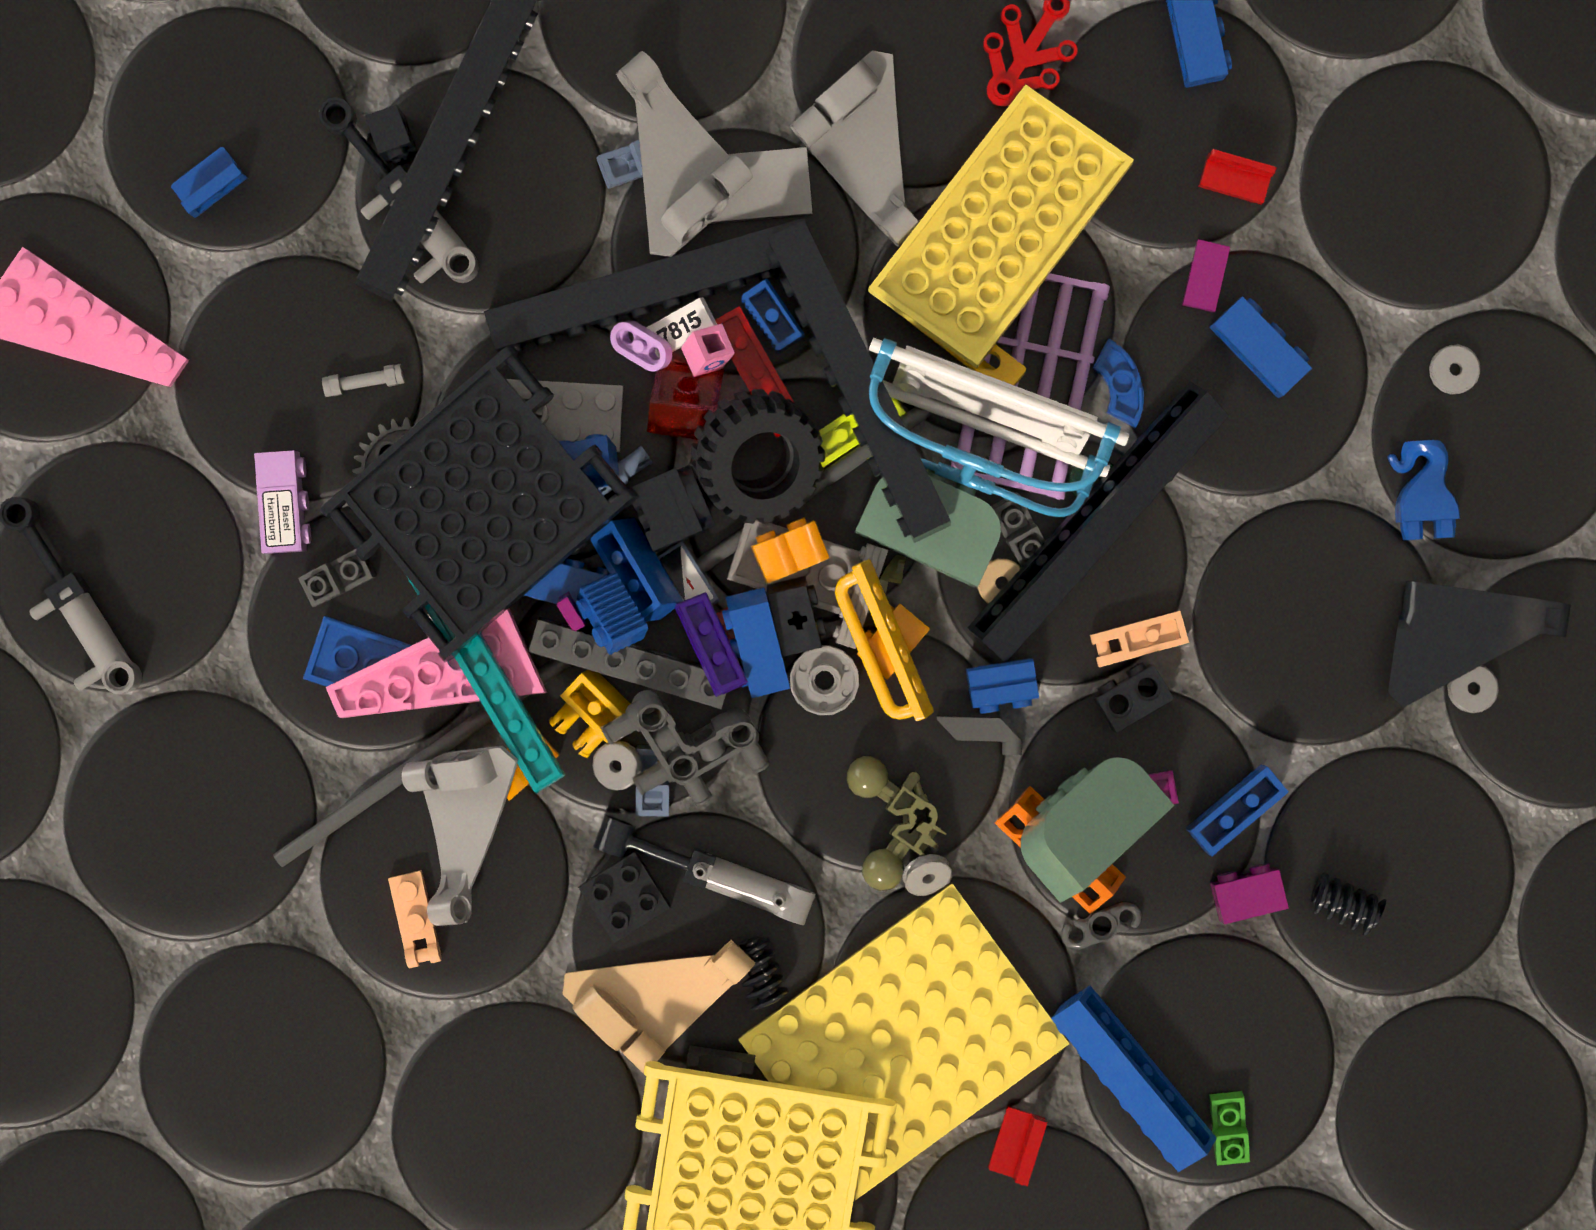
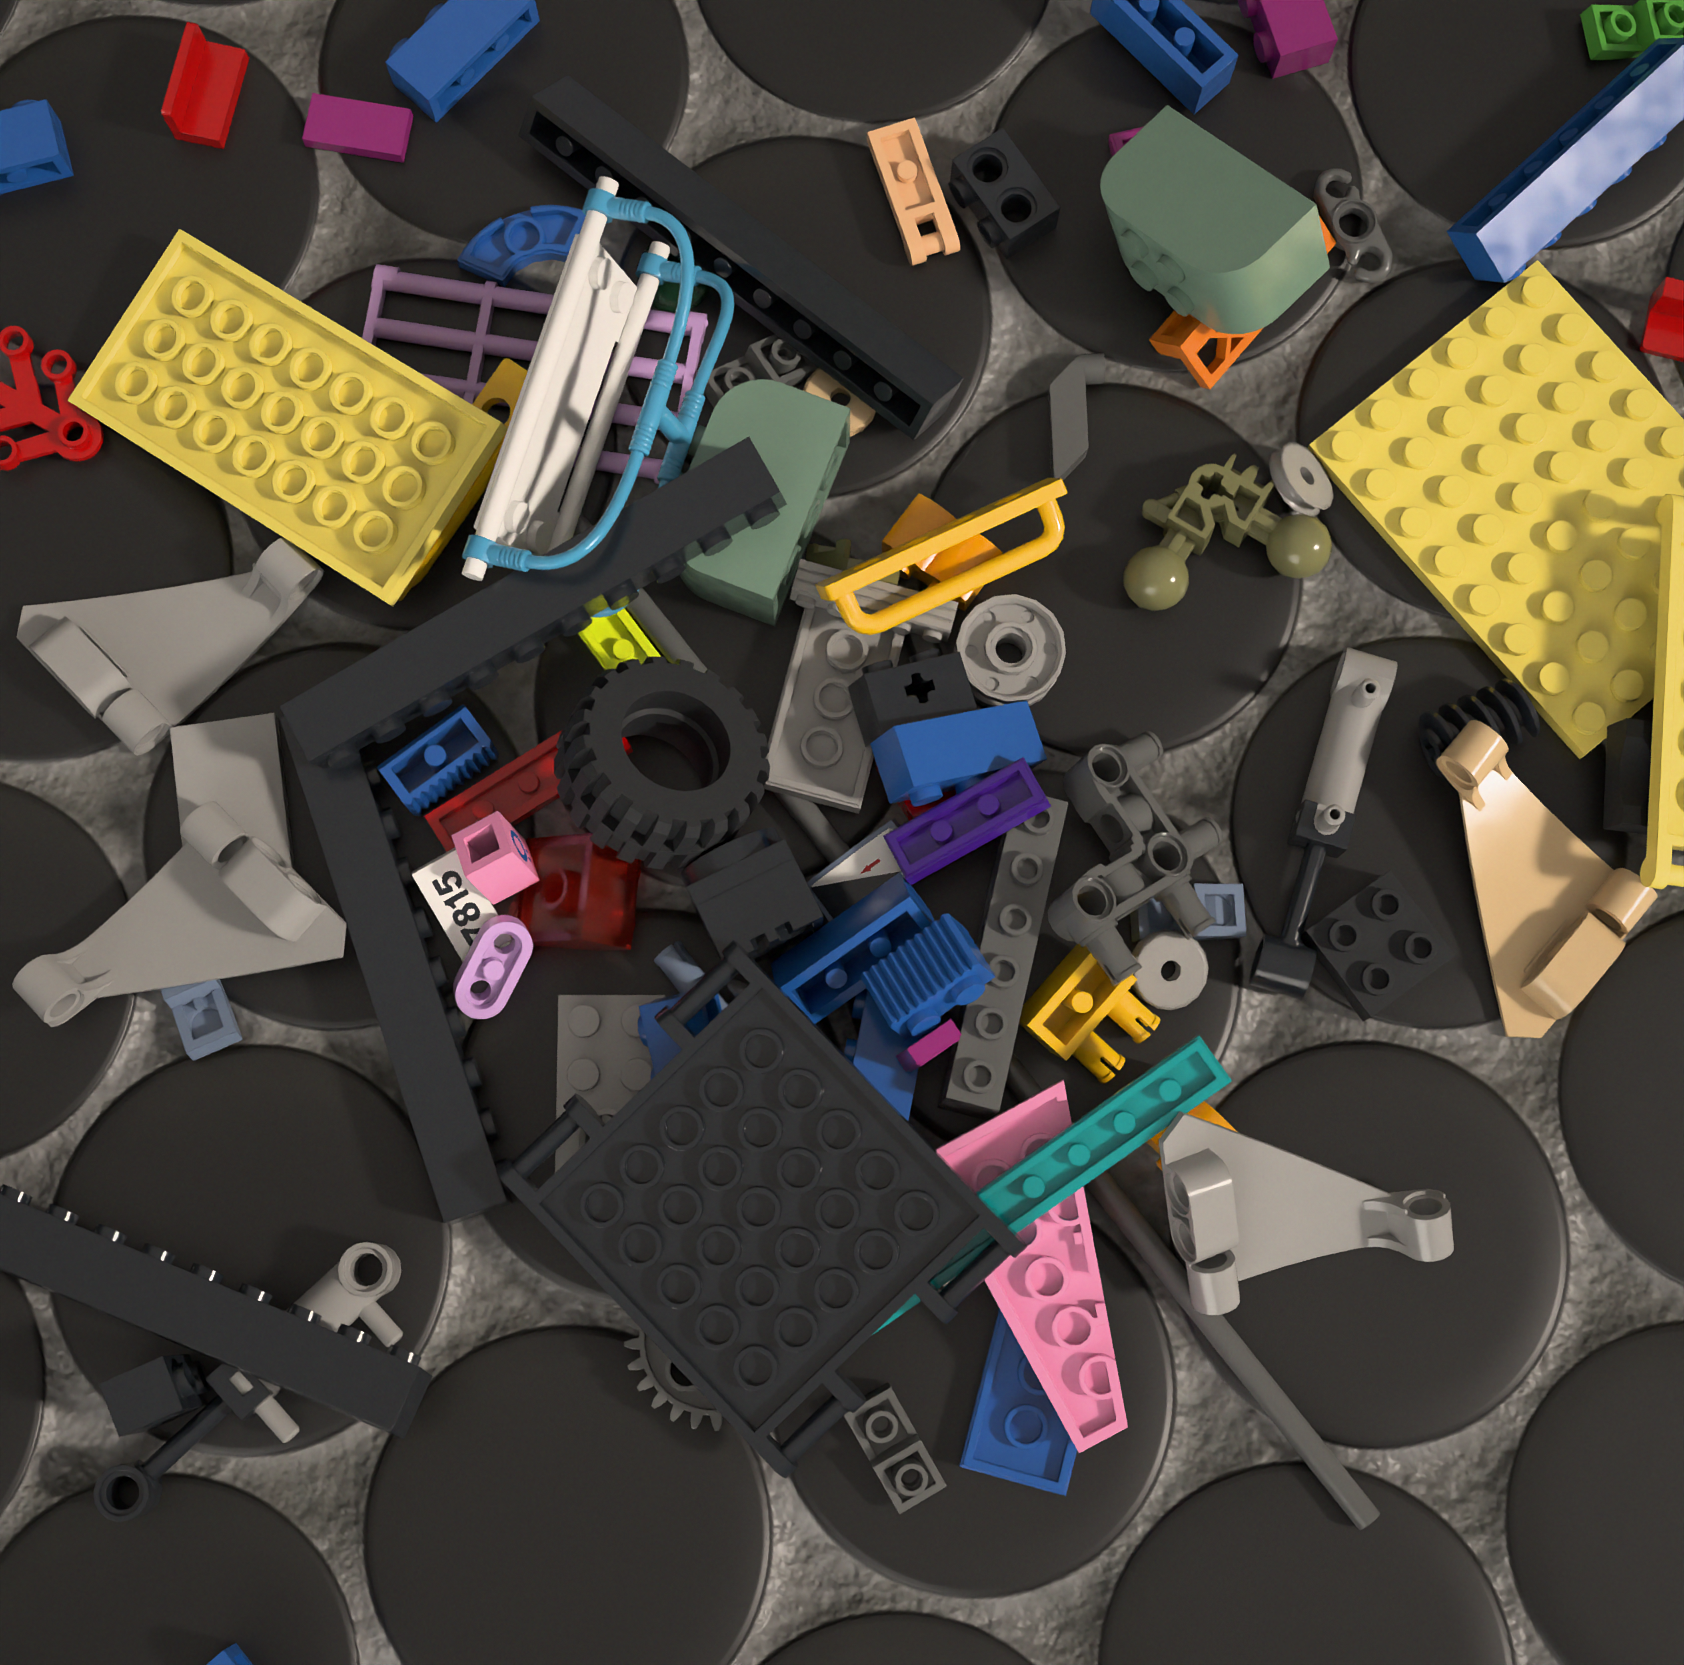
camera: 95 degrees left, 10 degrees down
lavender brick [254,450,311,554] -> none
light grey bar [322,364,405,397] -> none
light nougat plate [388,870,442,969] -> none
light orange brick [751,517,829,583] -> none
blue brick [966,658,1039,714] -> none

